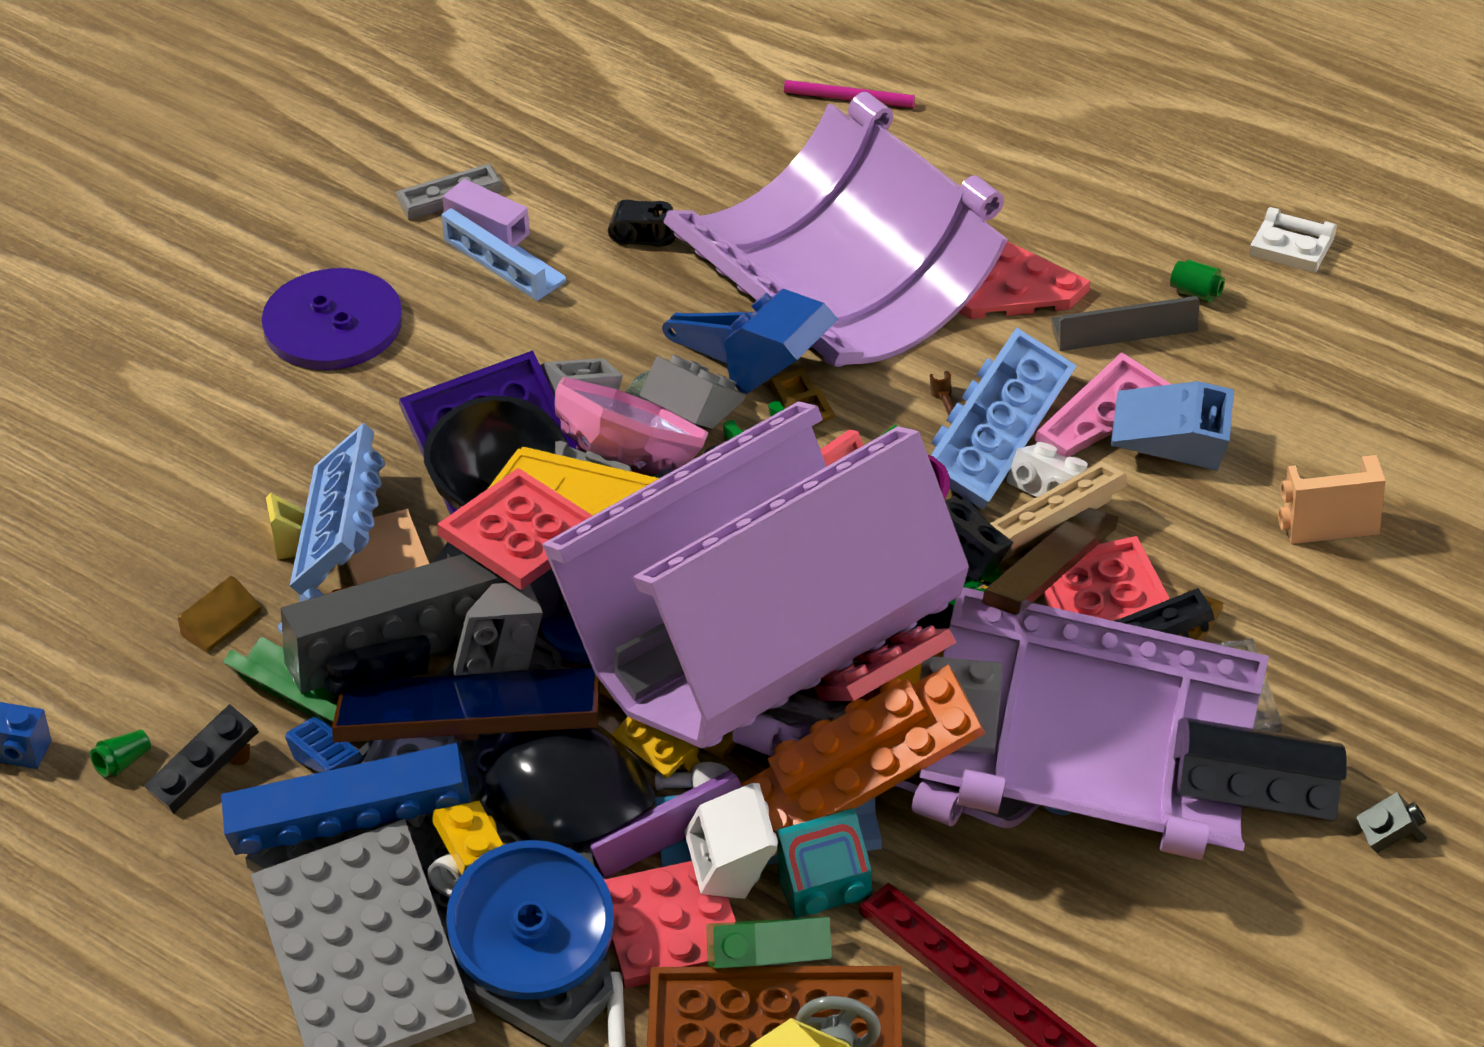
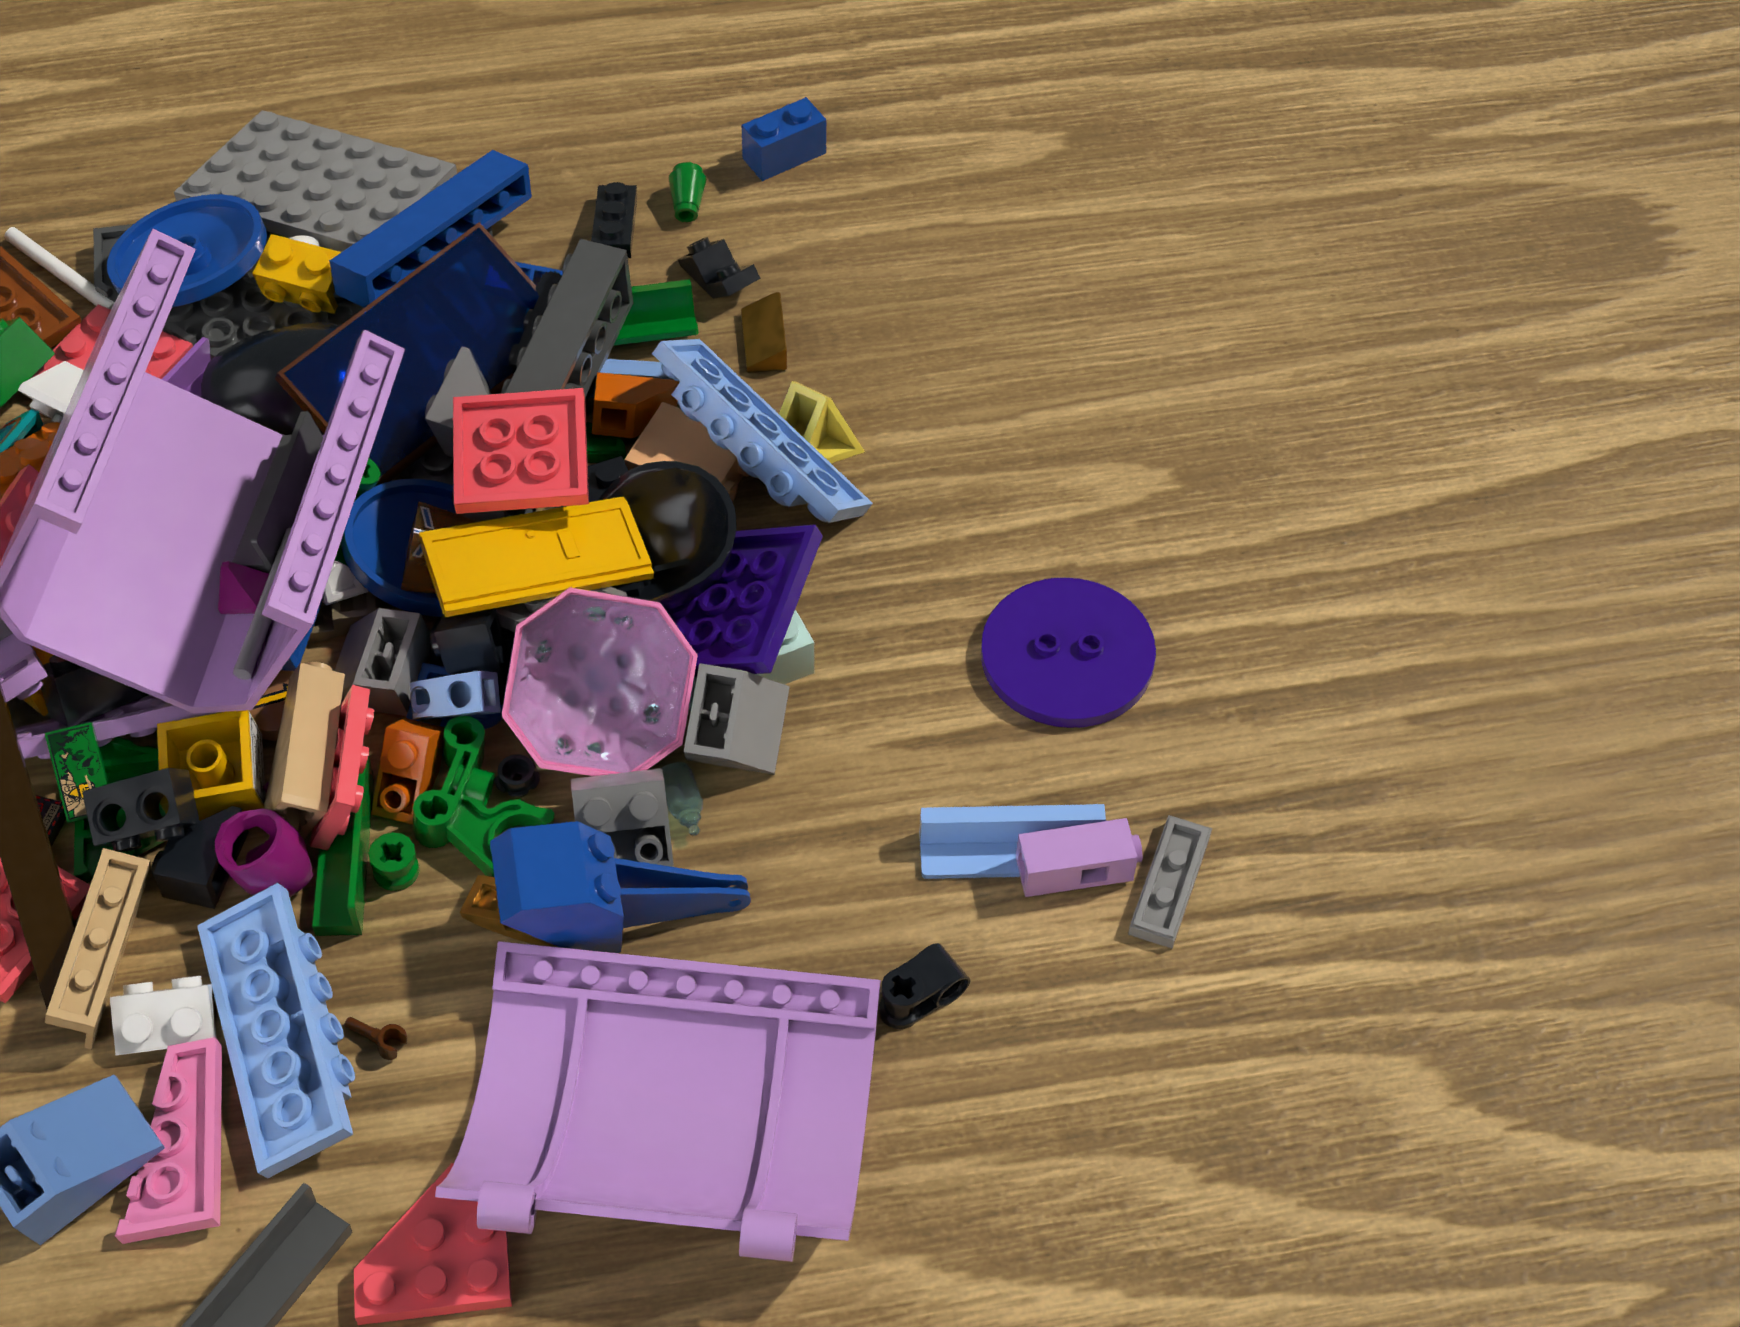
camera: 130 degrees right, 10 degrees up
none -> black slope [677,237,761,299]

